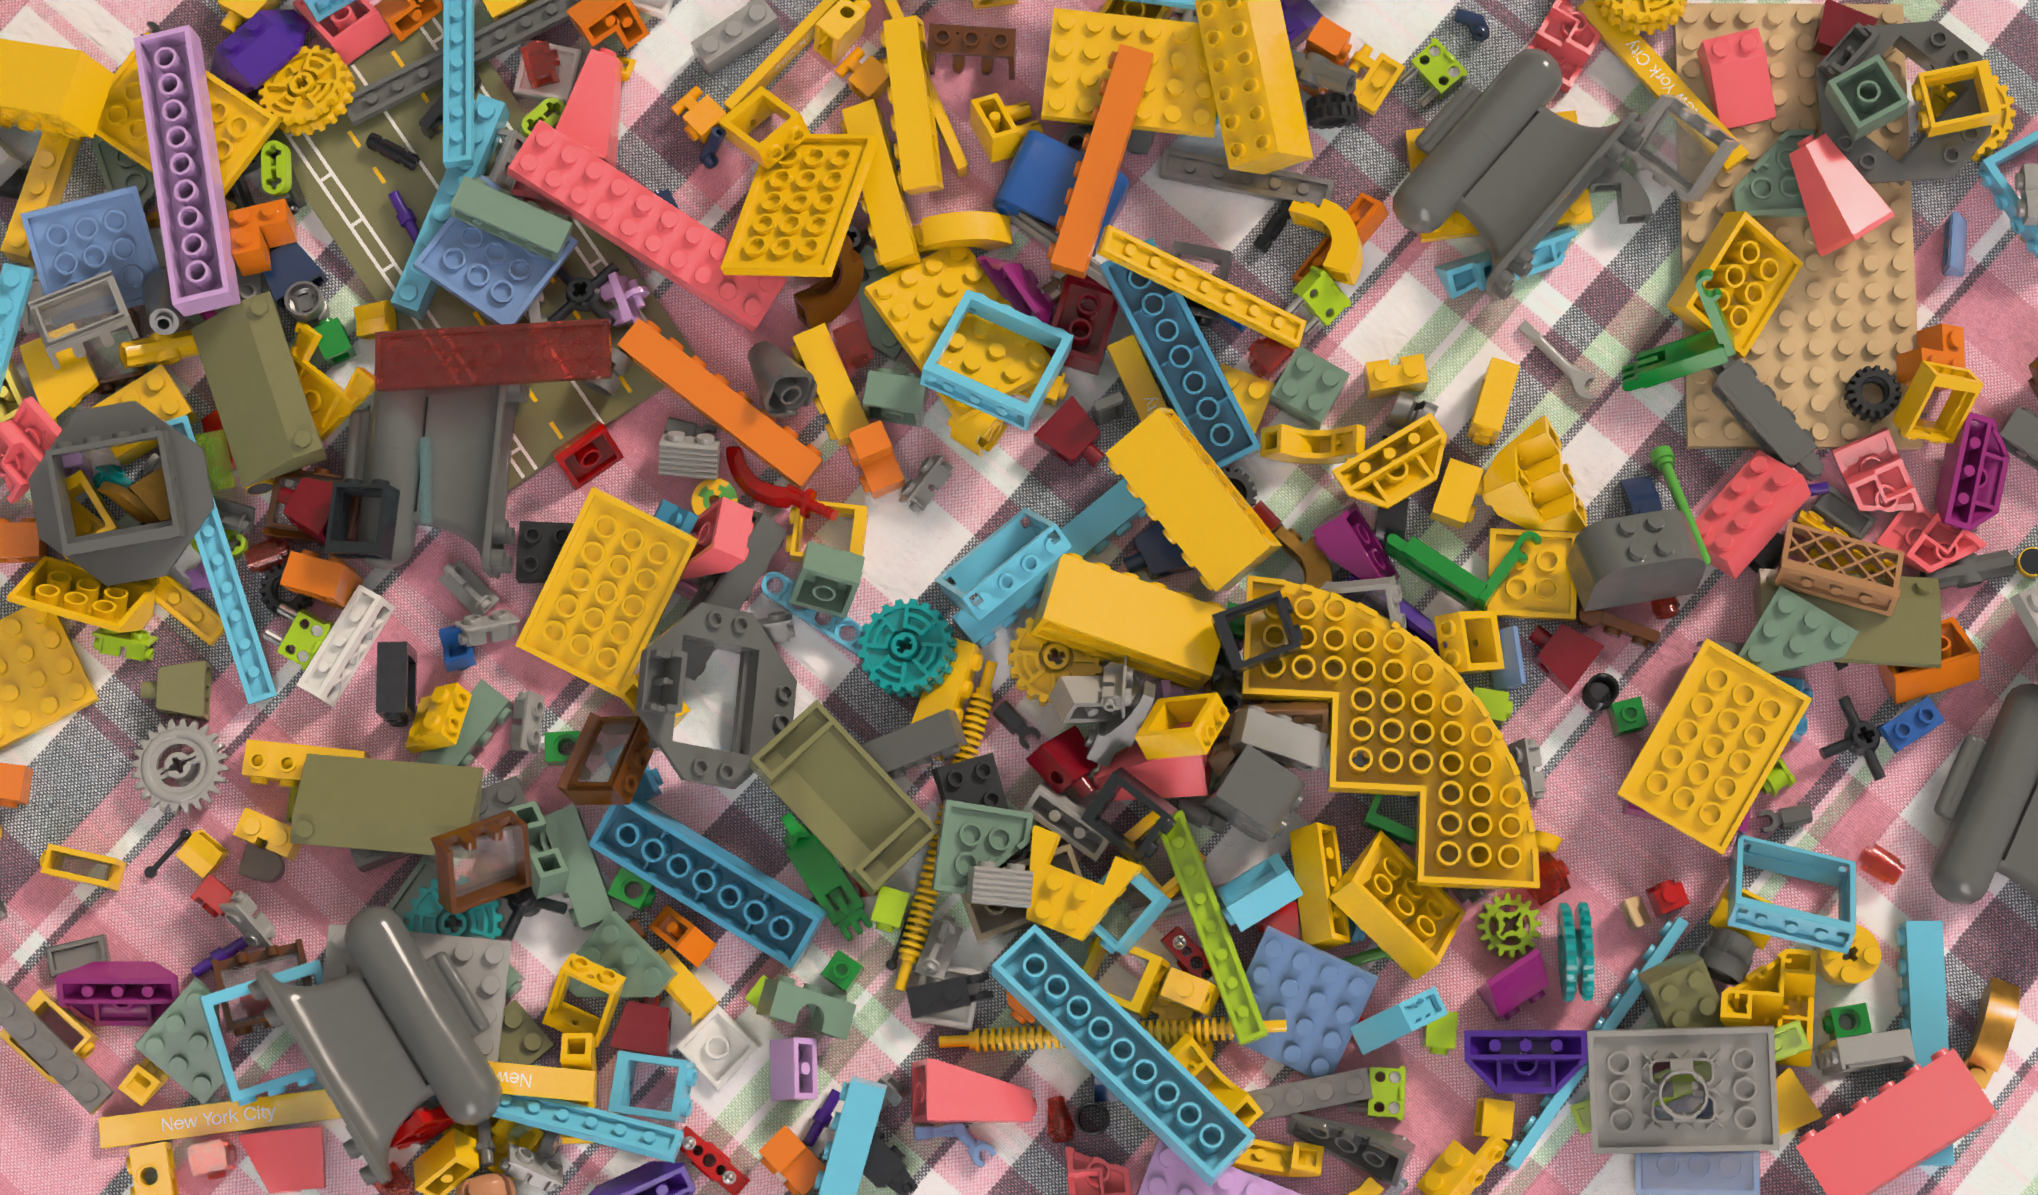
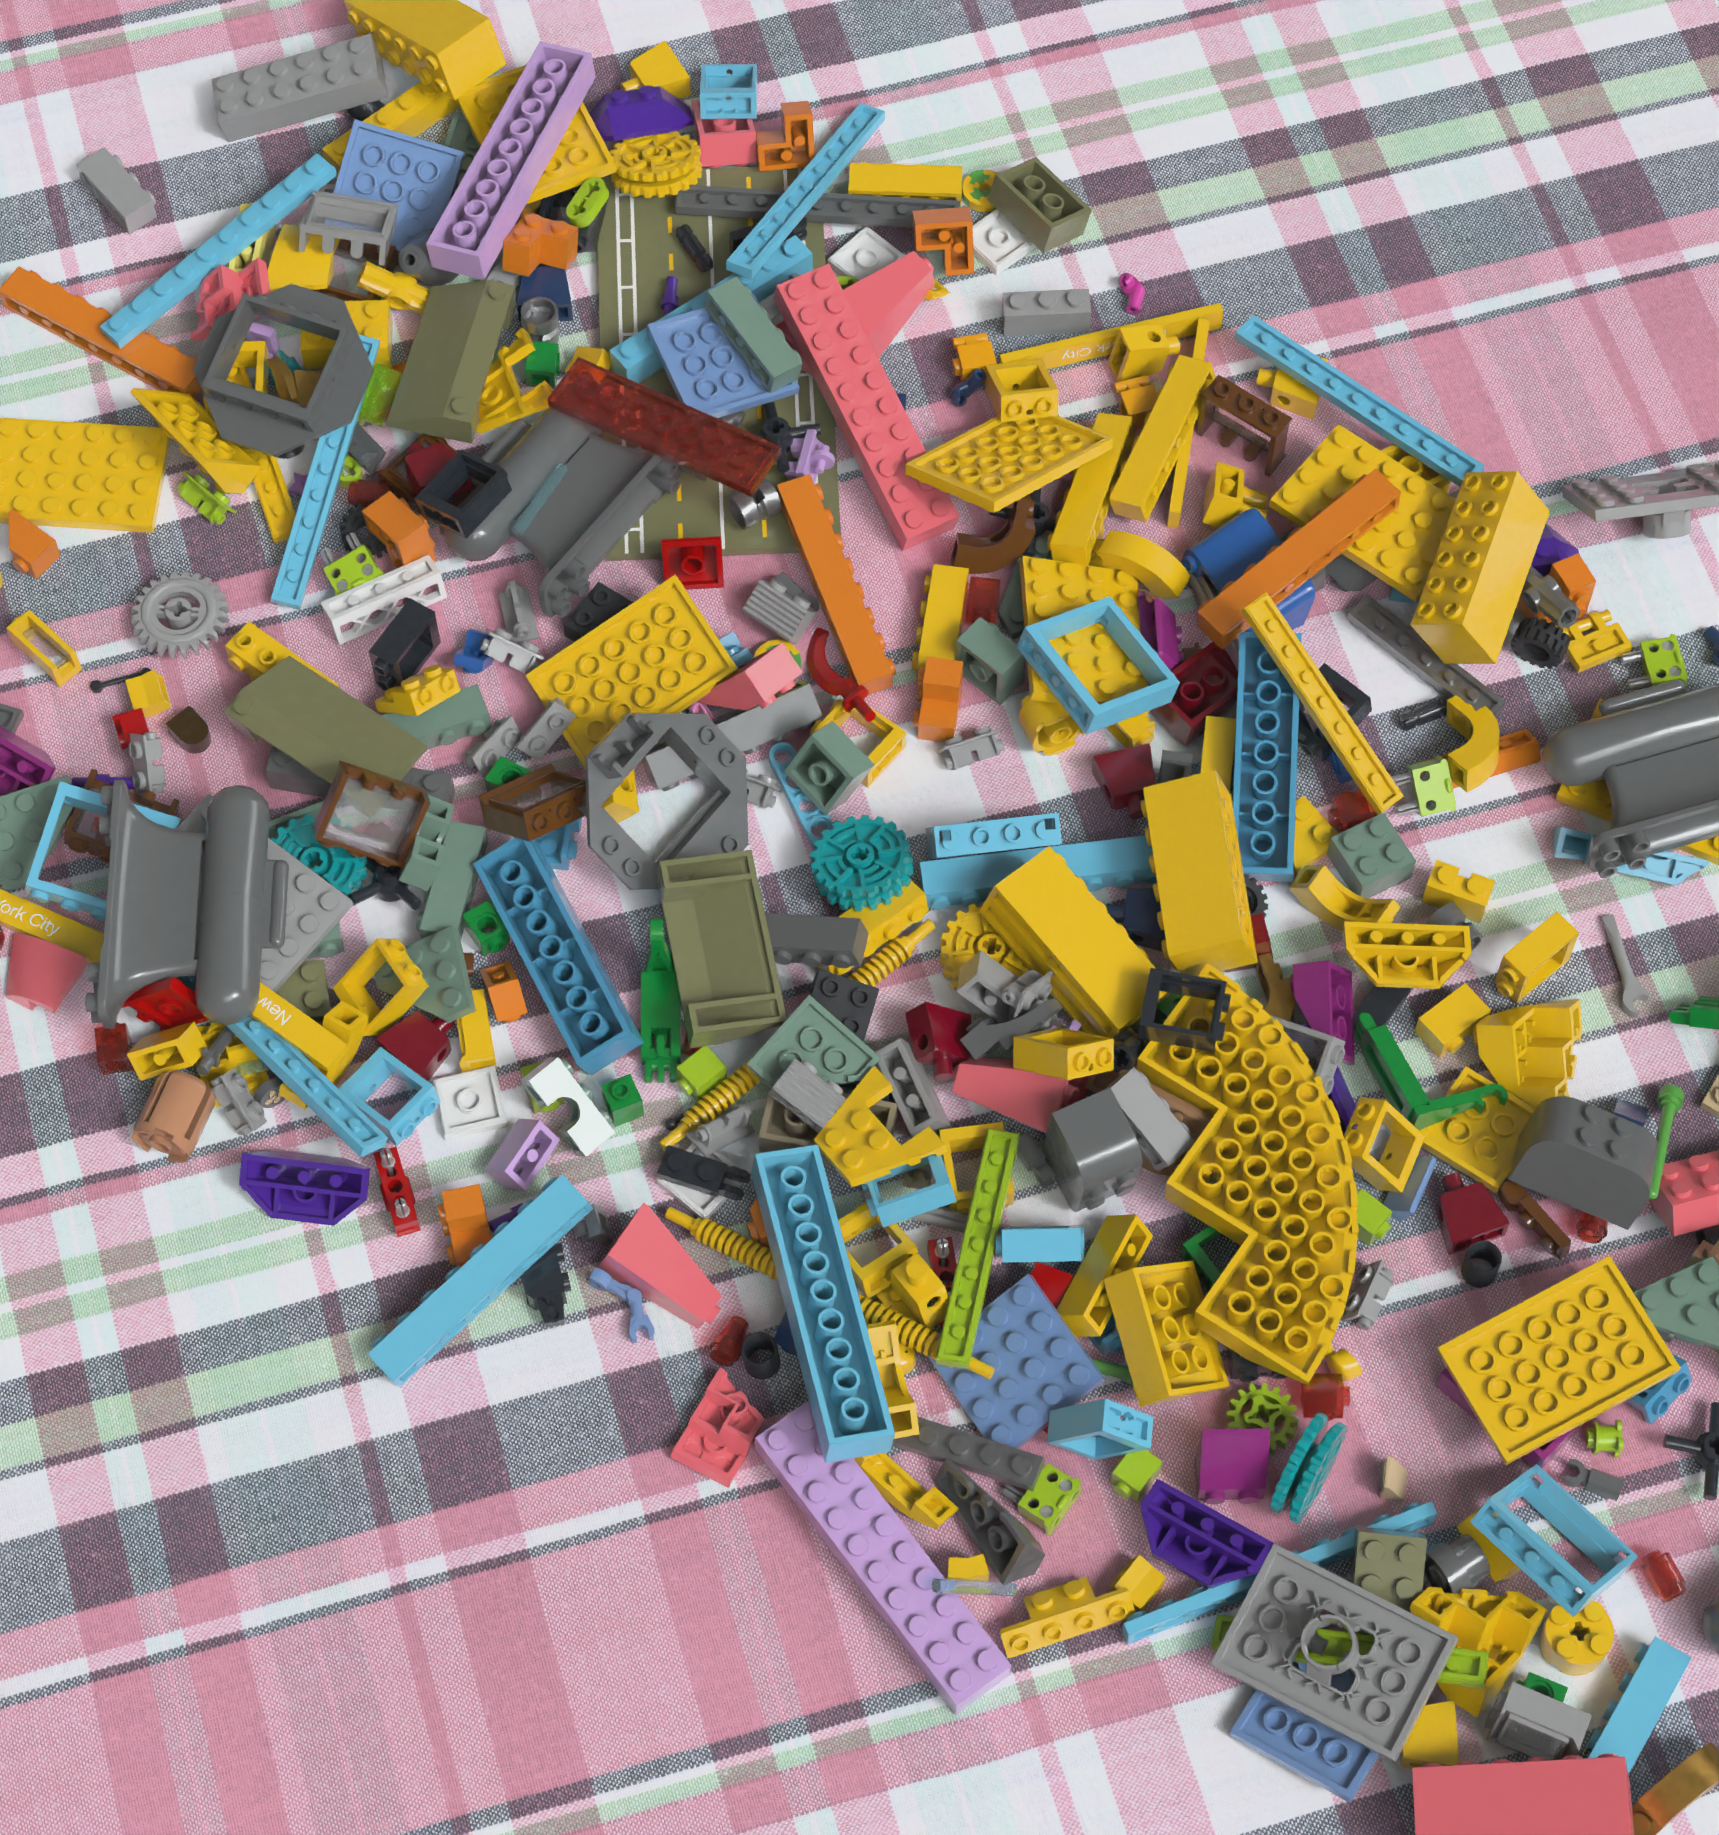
camera: 30 degrees right, 15 degrees down
olive torso [141,661,213,721] -> none
yellow brick [233,807,302,862] -> none
black tile [245,478,274,495] -> none
clear red brick [520,40,561,89] -> none
dark grey cone [748,341,817,419] -> none
black bar [992,700,1041,750] -> none
black window [1081,767,1179,863] -> none
green brick [1606,696,1649,738] -> none
red brick [1645,879,1690,918] -> none
none -> light grey hinge [516,697,577,761]

